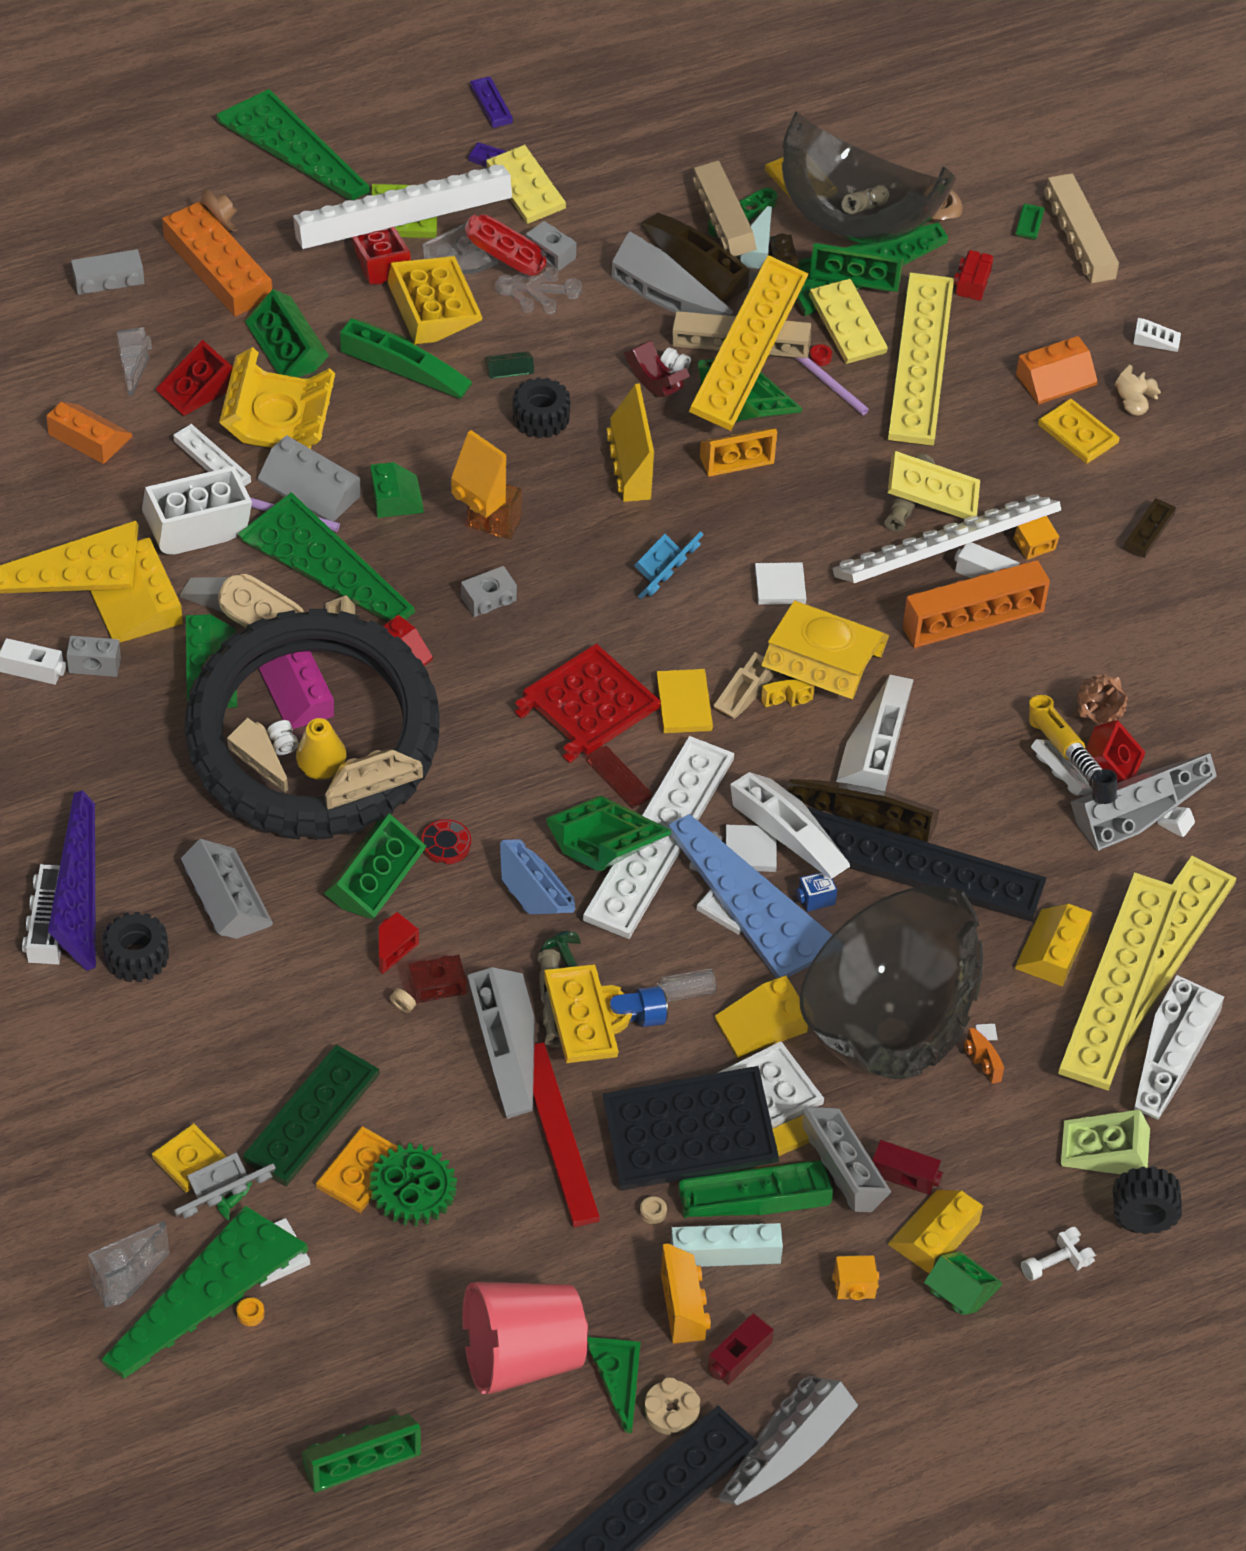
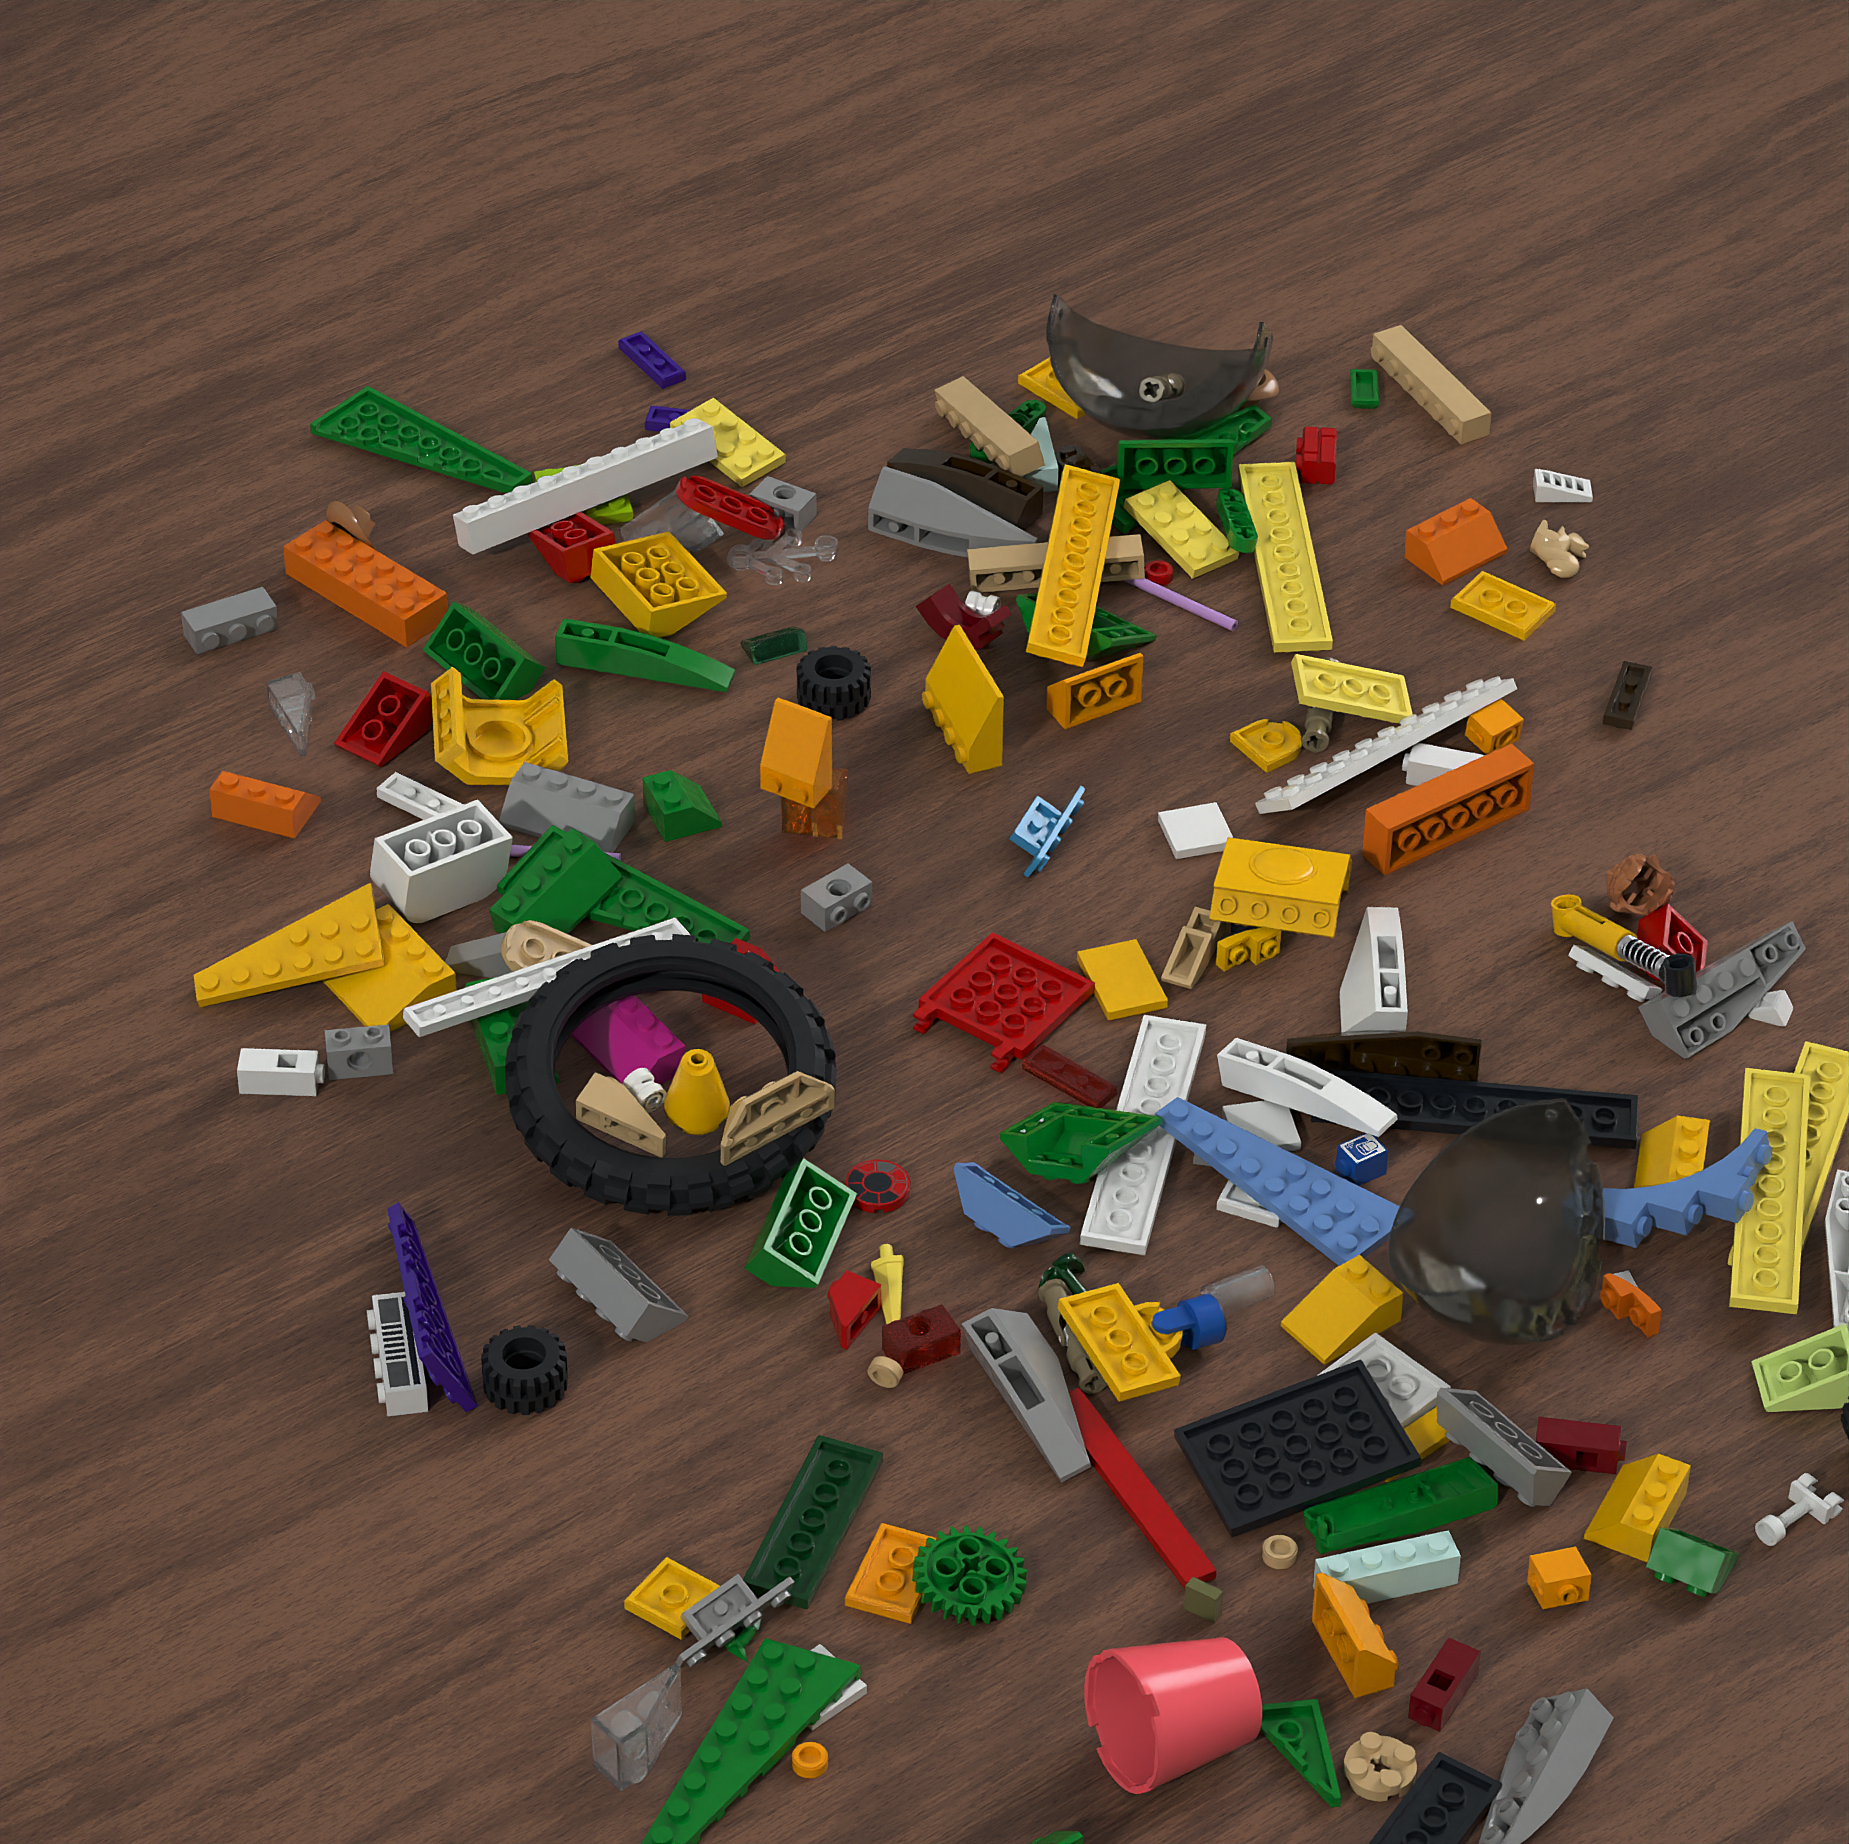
camera: 10 degrees left, 10 degrees down
none -> white plate [403,918,691,1037]
none -> green slope [489,828,623,934]
none -> light yellow bar [871,1244,904,1336]
none -> olive tile [1184,1577,1223,1624]
none -> green beam [1216,488,1258,553]
none -> yellow tile [1230,719,1302,773]
none -> medium blue arch [1562,1128,1772,1248]

